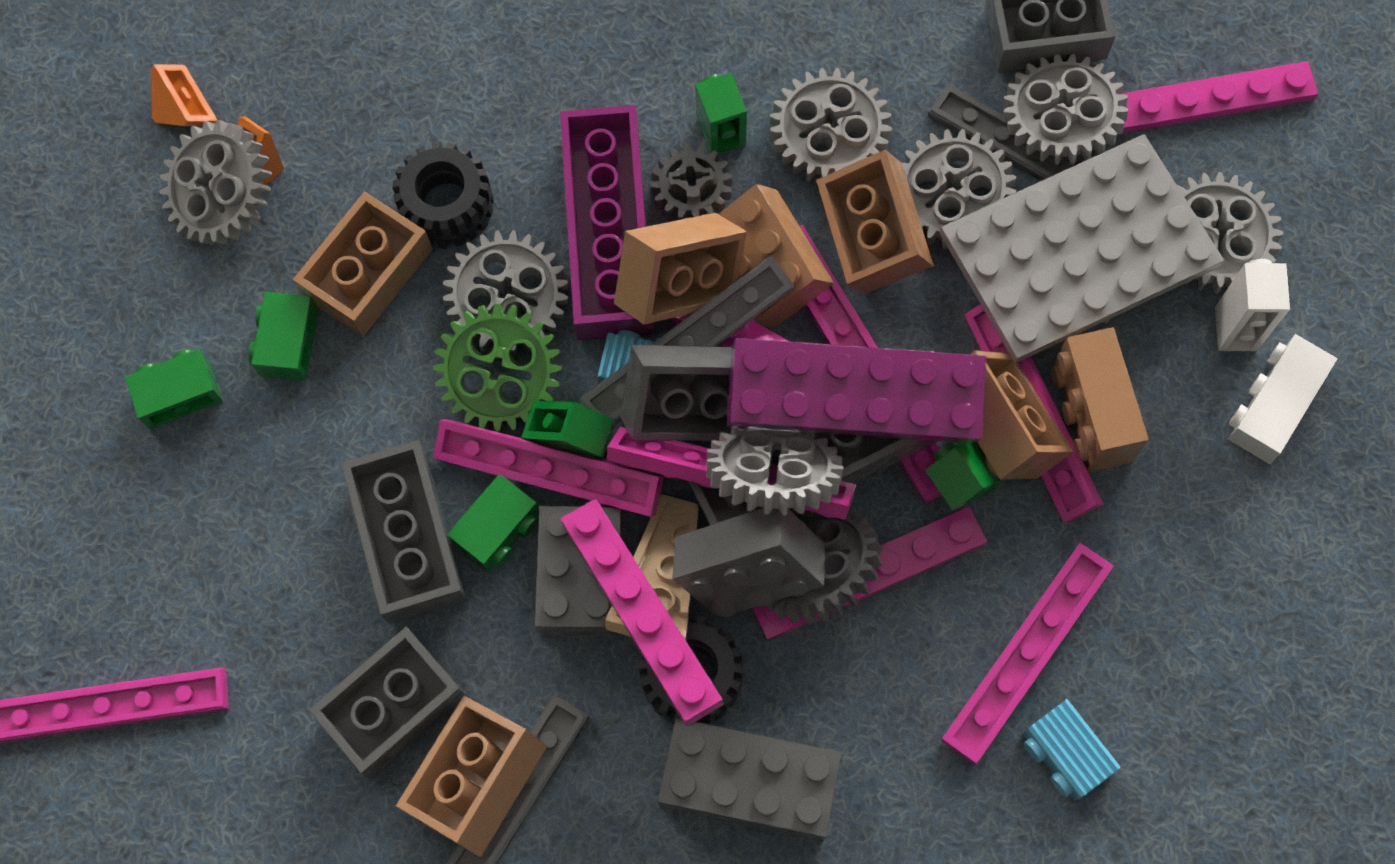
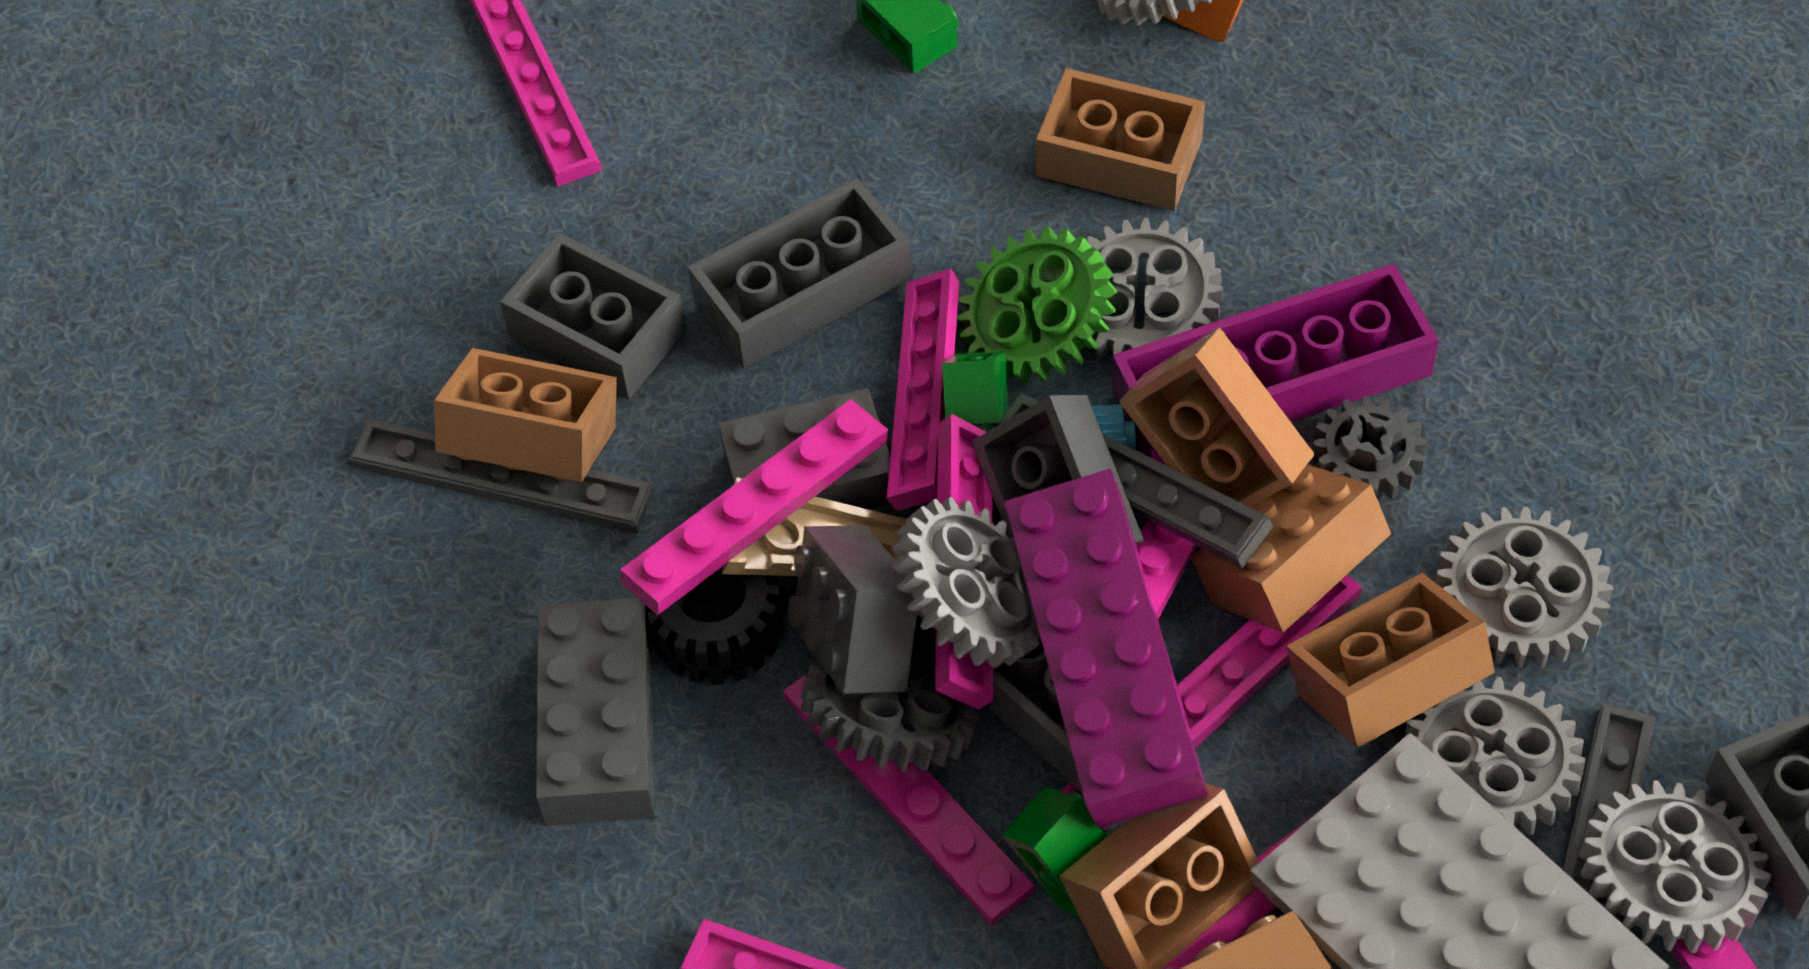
camera: 75 degrees right, 15 degrees down
green brick [248,292,319,381] -> none
black tyre [392,142,494,248] -> none
green brick [447,473,539,573] -> none
green brick [695,72,747,154] -> none

